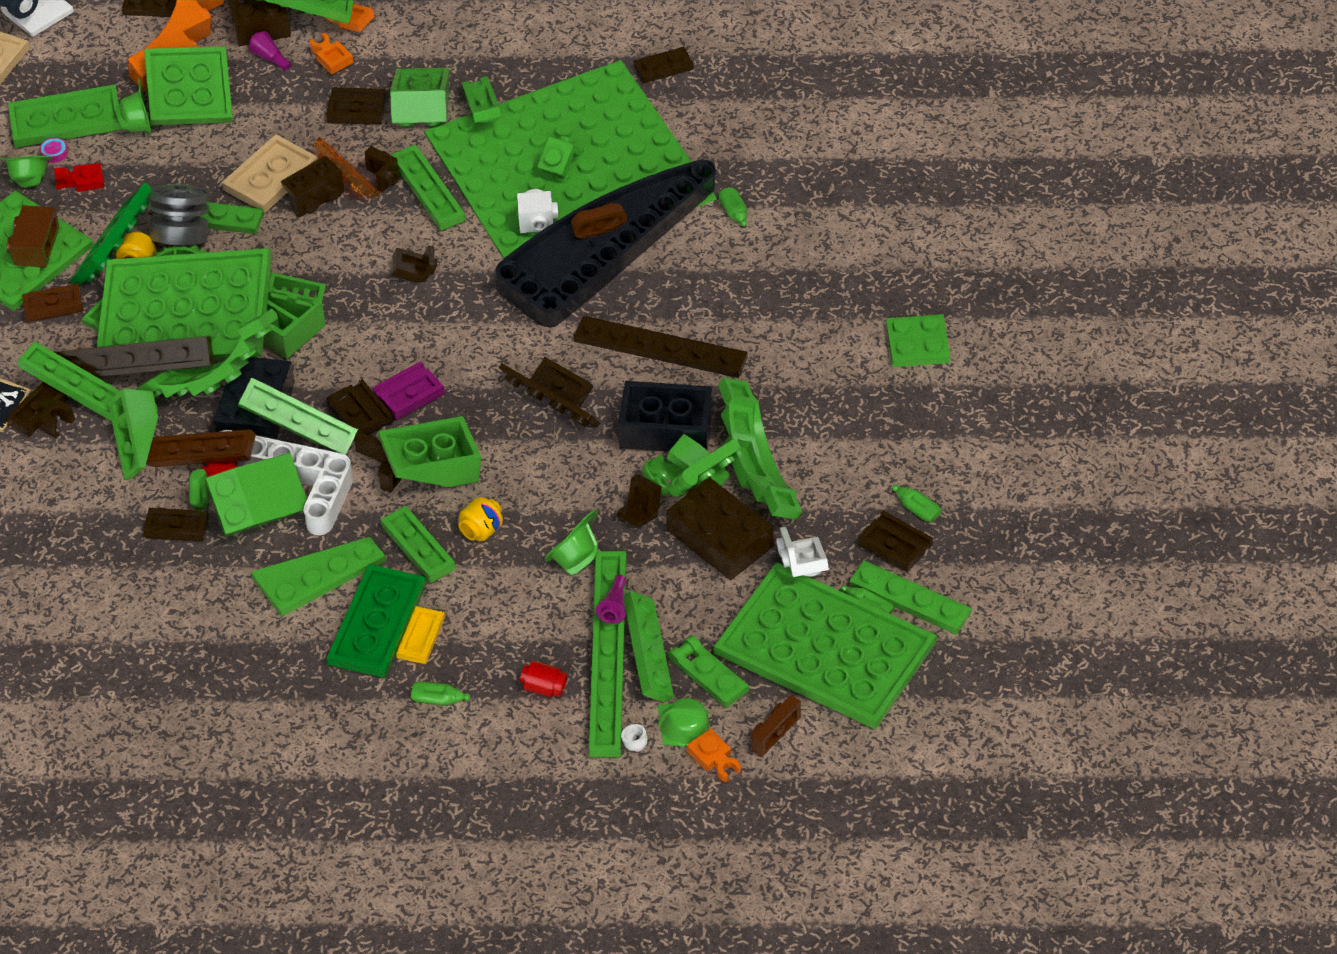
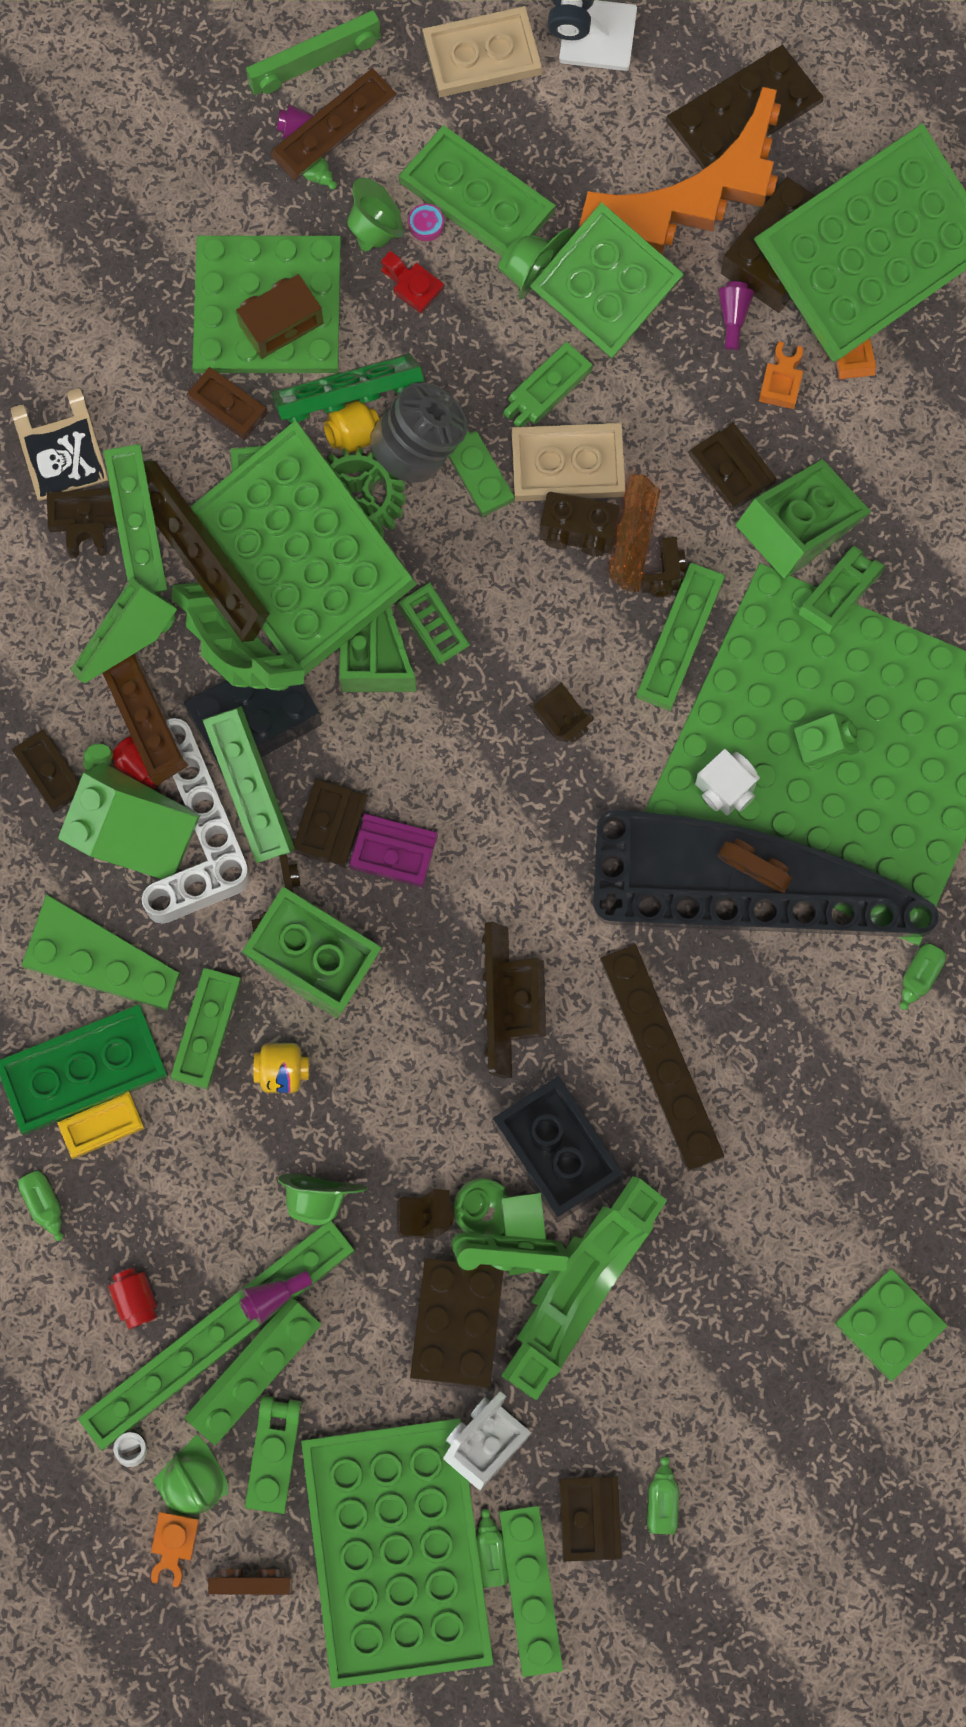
camera: 50 degrees right, 25 degrees up
none -> bright green hinge [503,342,593,427]

